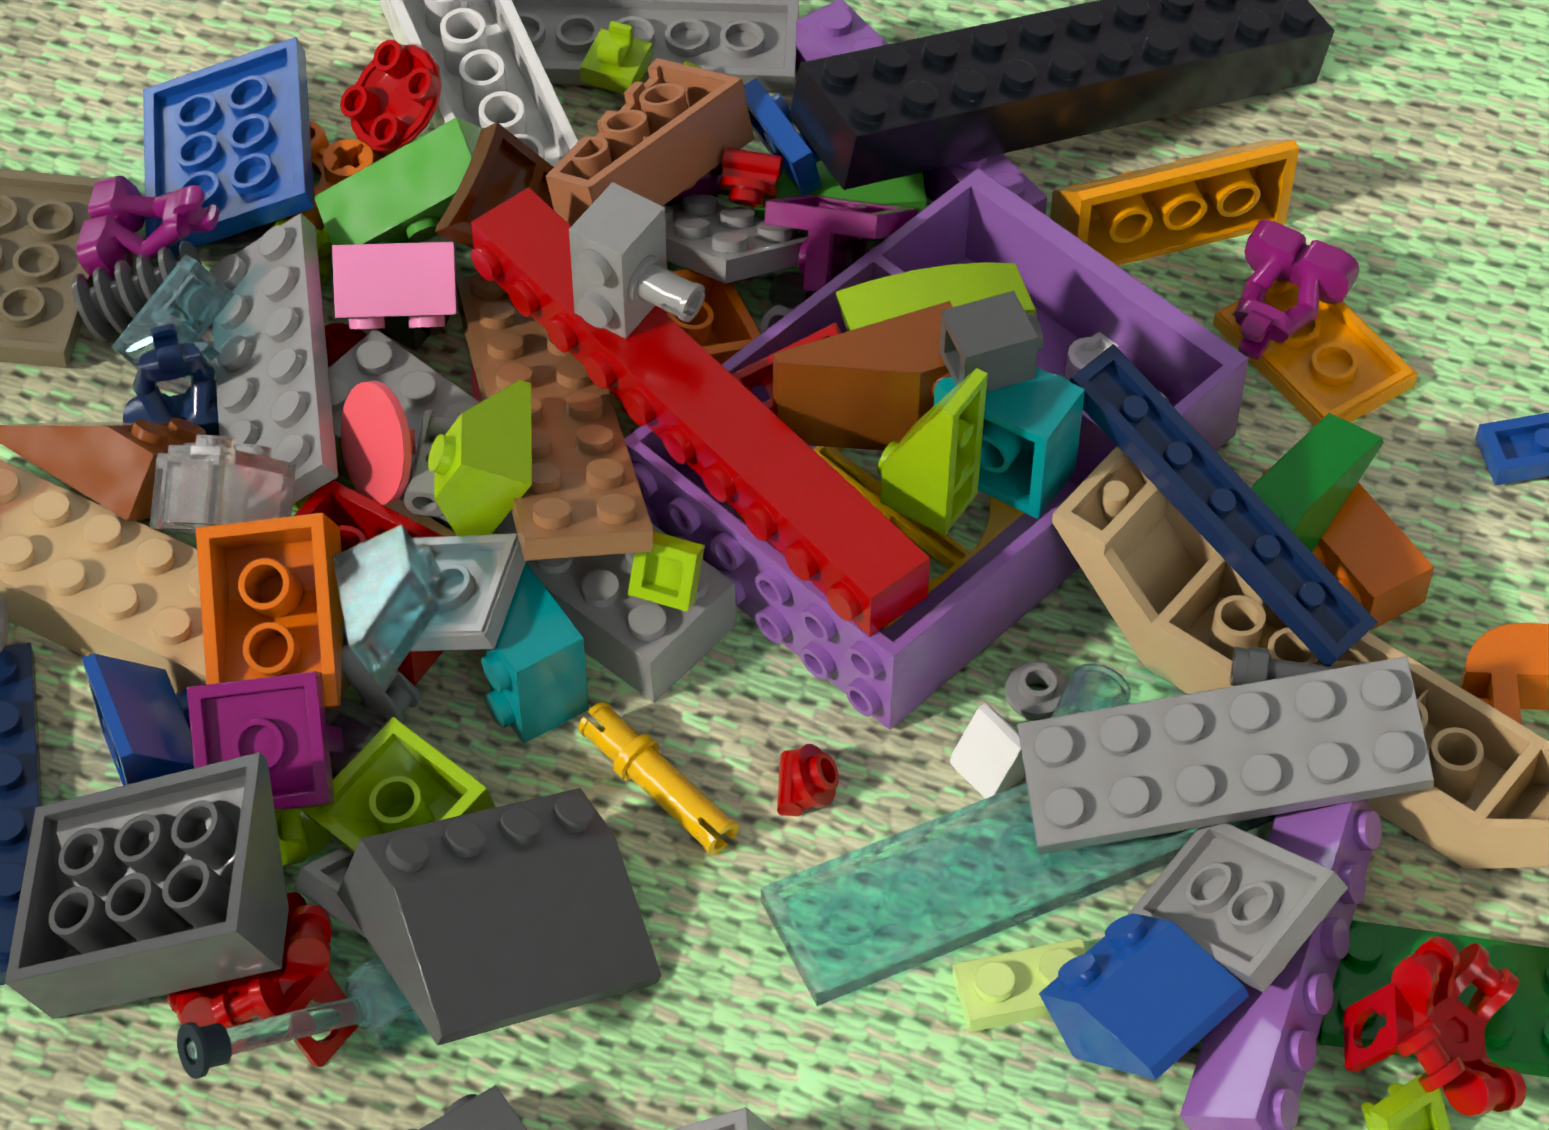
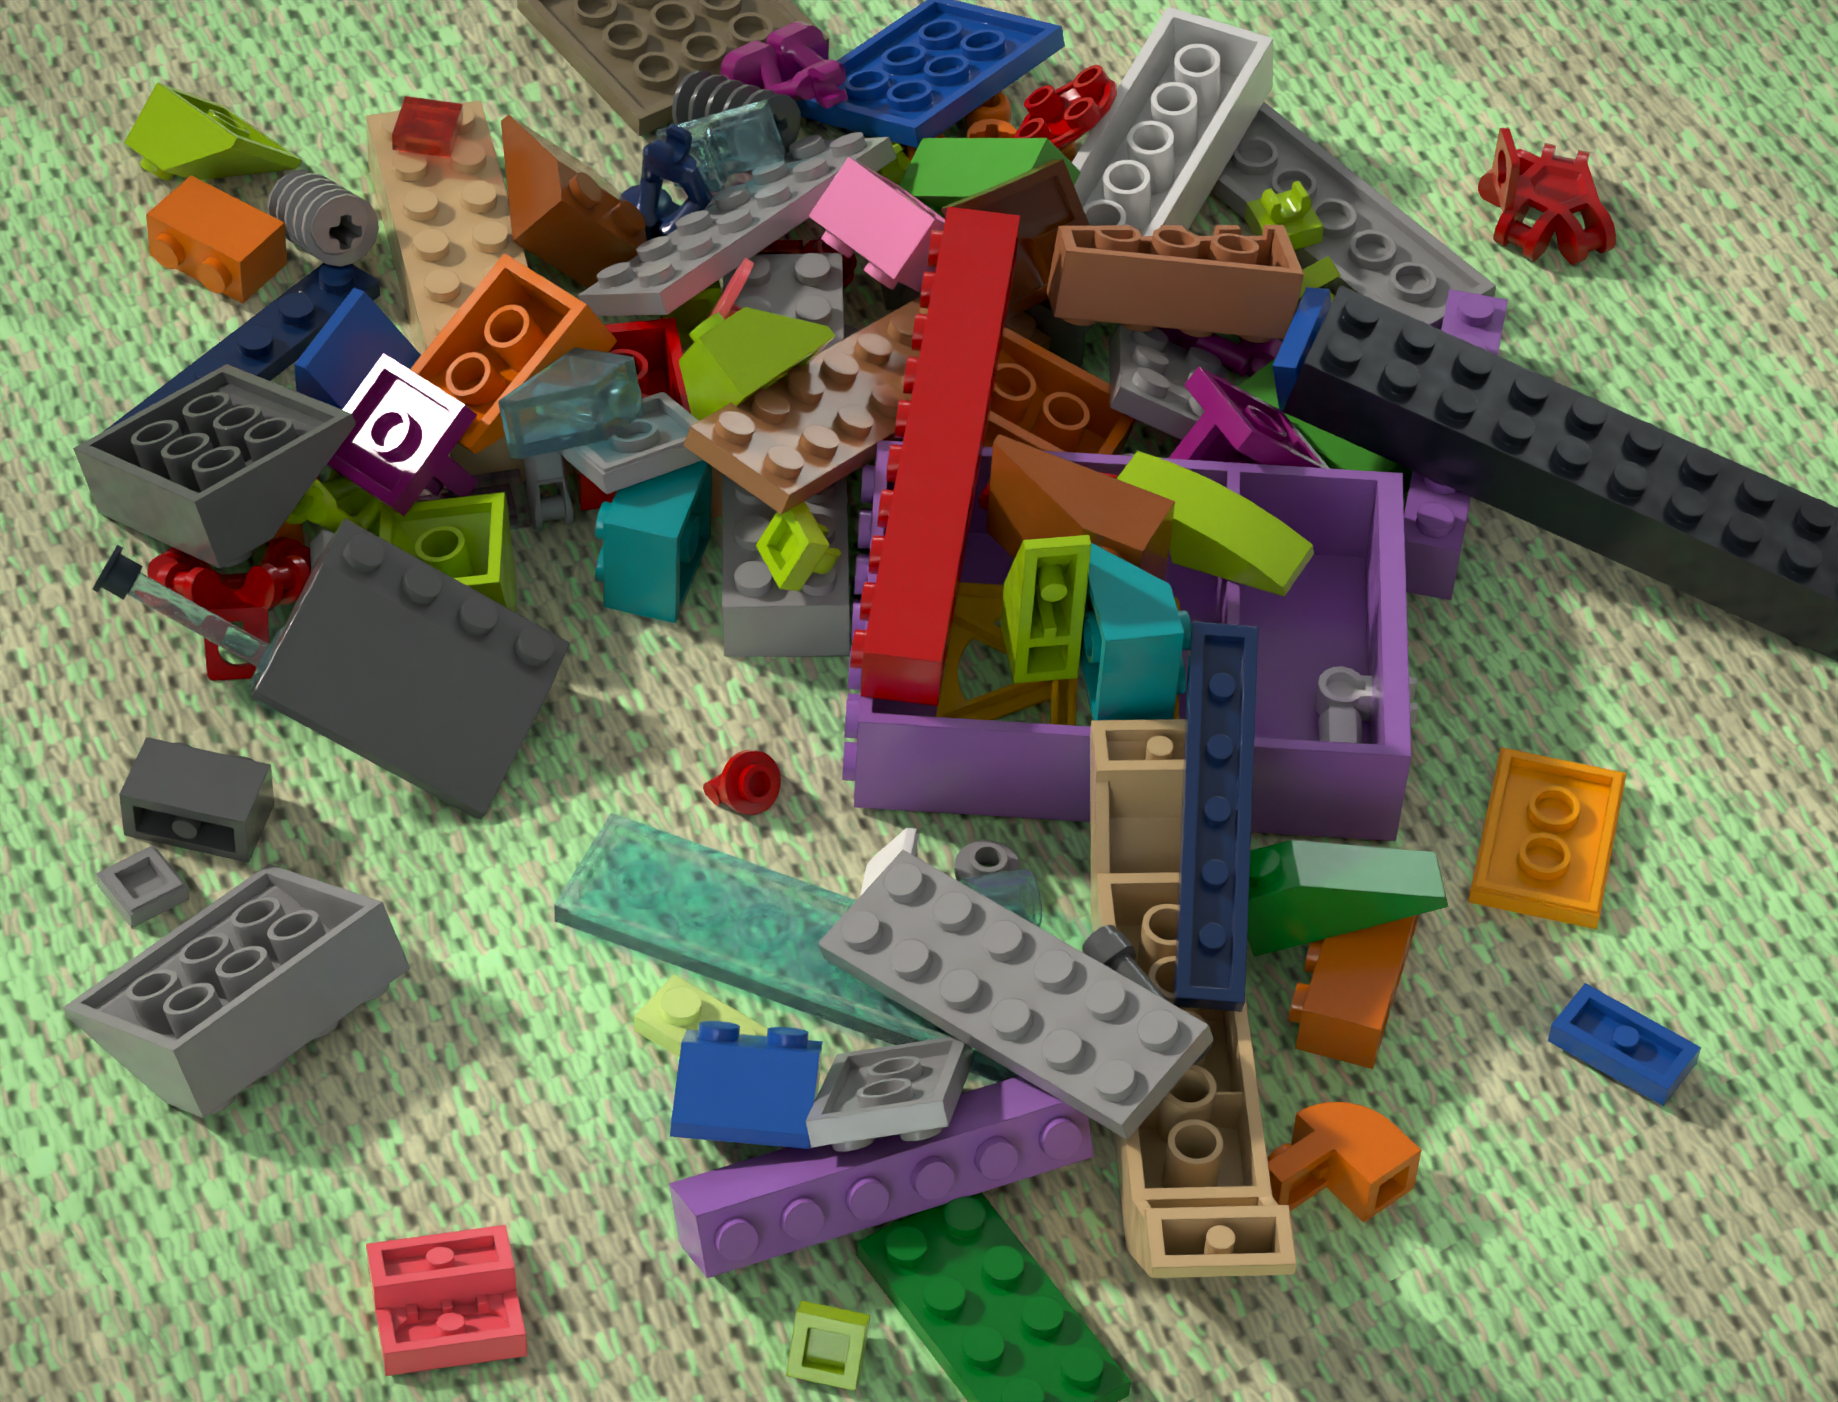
camera: 45 degrees right, 5 degrees down
clear brick [150,435,296,535] -> none
light grey brick [569,182,705,339] -> none
yellow pin [578,701,739,855] -> none
red plate [719,147,784,207] -> none
dark grey brick [939,291,1044,392] -> none
light orange slope [1050,140,1299,266] -> none
magenta piece [1234,220,1359,360] -> none
red piece [1343,936,1526,1116] -> none

